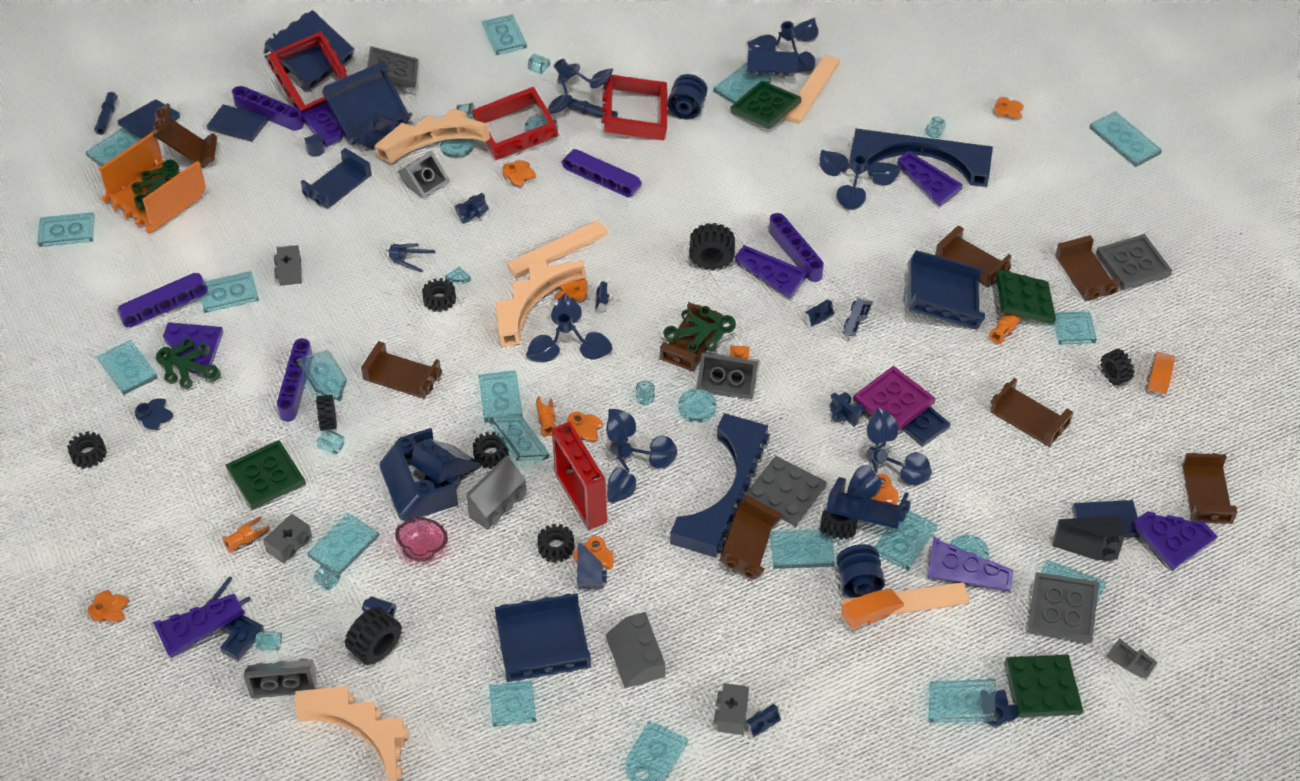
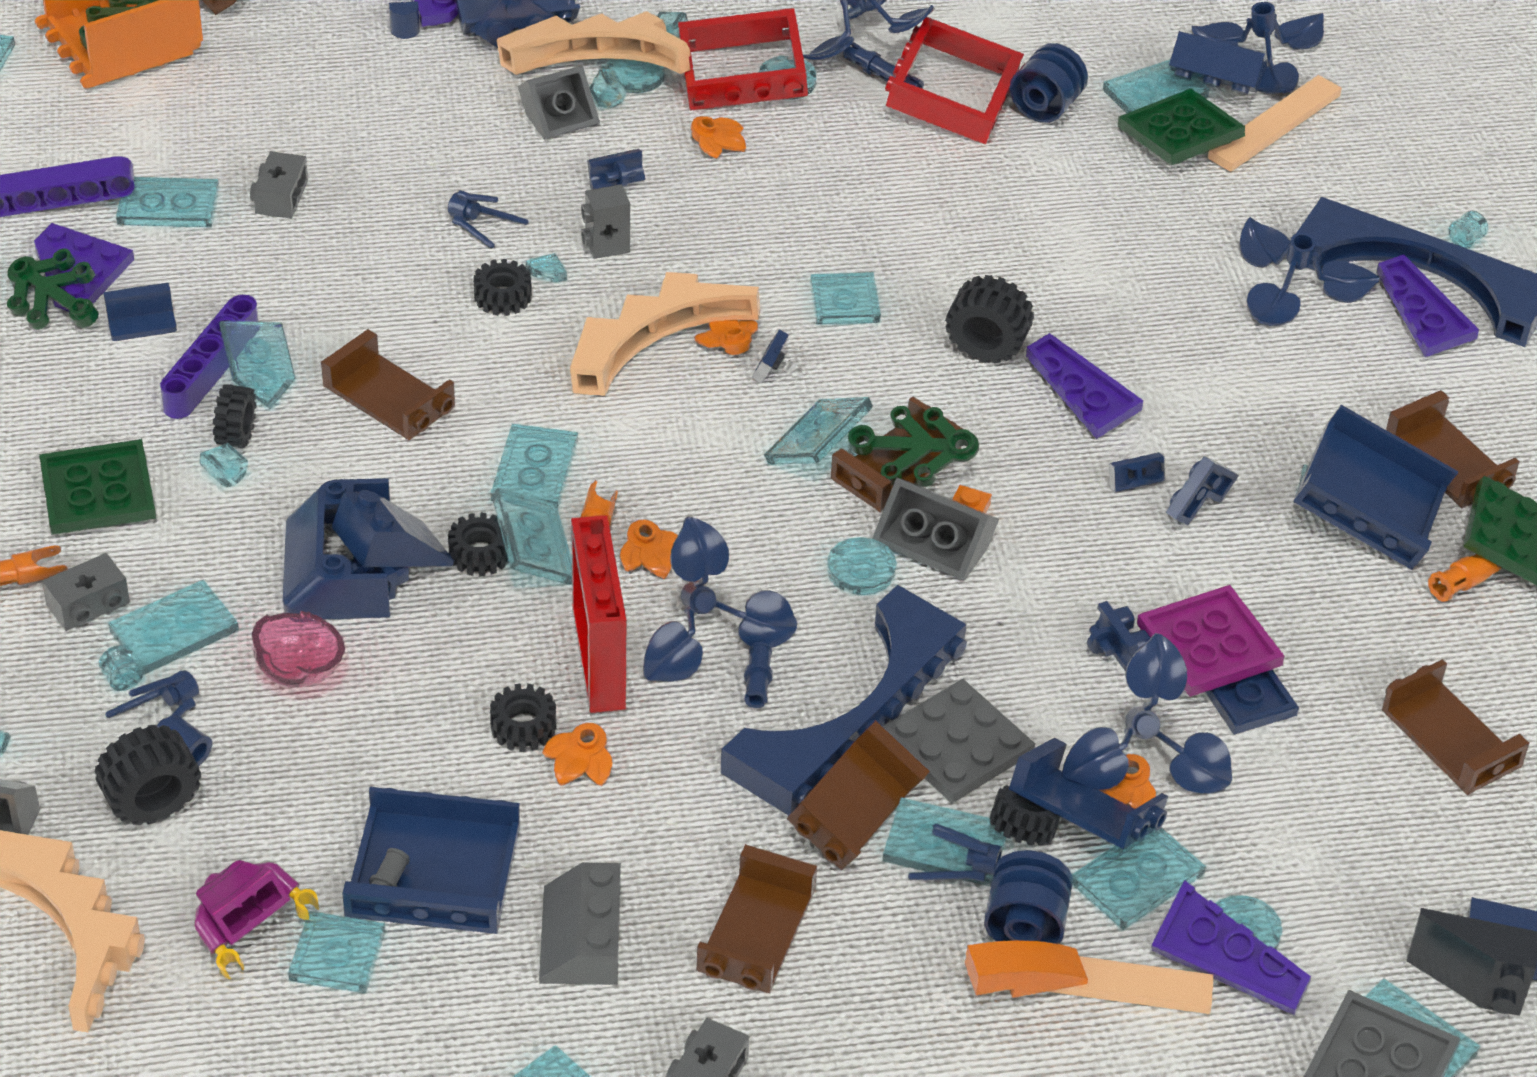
camera: 15 degrees right, 5 degrees down
dark blue panel [301,148,372,209] -> none
dark grey slope [466,456,527,530] -> none
light nougat tile [507,220,608,278] -> none
dark blue plant [526,293,613,362] -> none
dark purple beam [562,149,642,198] -> none
dark blue slope [577,543,607,589] -> none
clear light blue wheel [636,381,655,405] -> none
dark purple beam [769,213,824,282] -> none
none -> dark blue panel [103,282,177,341]
none -> dark blue plant [105,670,199,718]
none -> magenta torso [194,860,319,979]
none -> dark grey pin [369,848,410,887]
none -> dark grey brick [581,184,630,259]
none -> clear light blue brick [590,65,626,108]
none -> reddish brown panel [696,844,818,994]
none -> dark blue pin [744,642,773,708]
none -> clear light blue tile [764,397,873,465]
none -> clear light blue tile [810,272,881,325]
none -> dark blue plant [908,823,1002,882]

